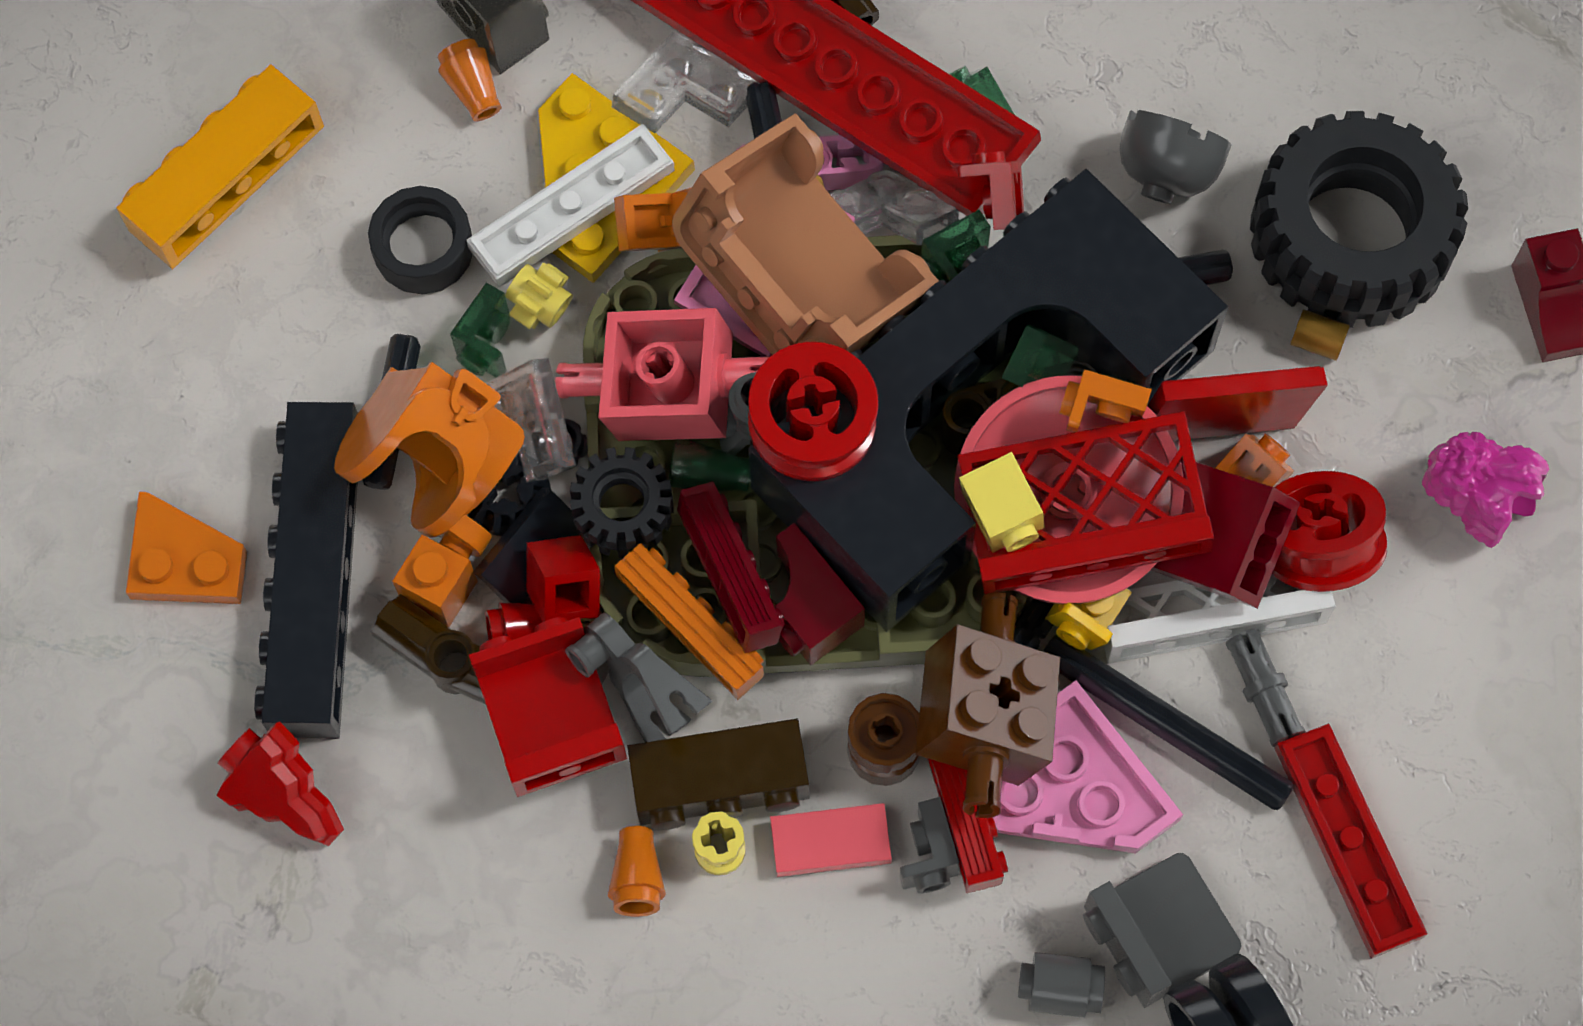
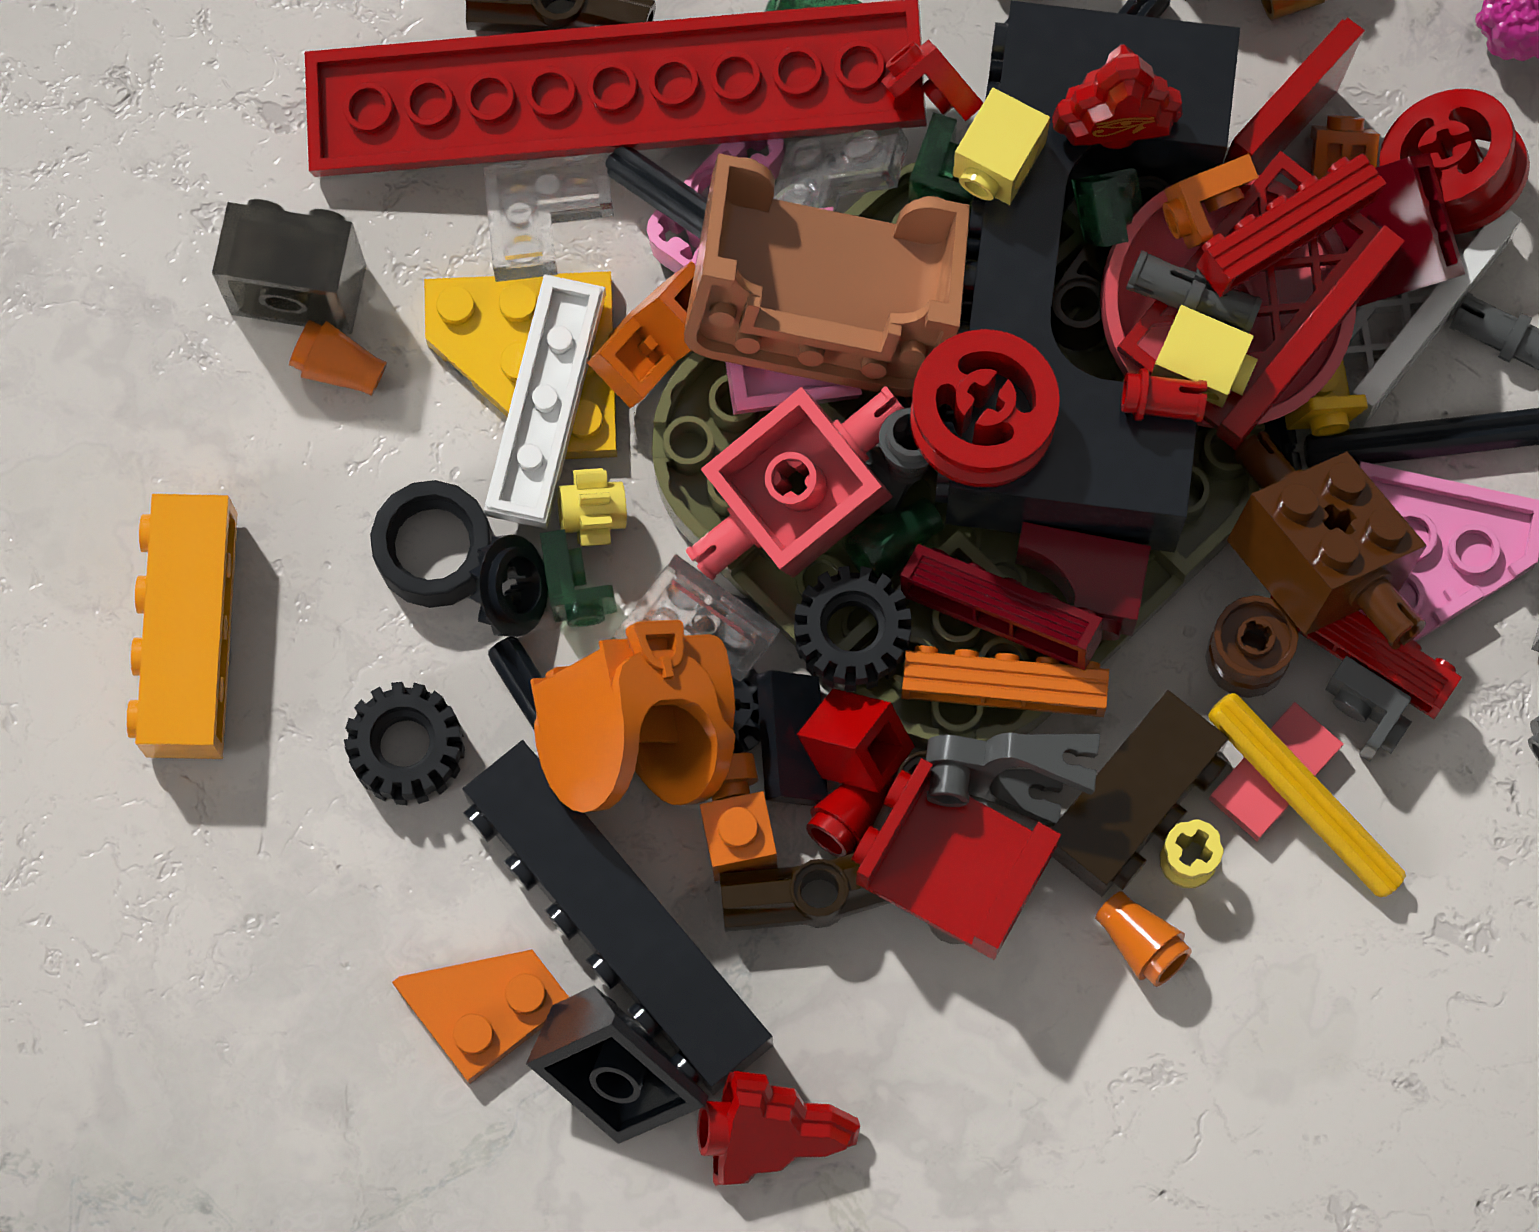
camera: 40 degrees left, 5 degrees up
none -> black tyre [344,682,465,805]
none -> black gear [469,535,548,637]
none -> black slope [526,986,709,1144]
none -> light yellow brick [953,88,1050,205]
none -> red rock [1052,44,1182,149]
none -> red pin [1121,368,1207,423]
none -> dark grey pin [1126,250,1263,334]
none -> red piece [1196,154,1387,297]
none -> yellow axle [1208,693,1406,897]

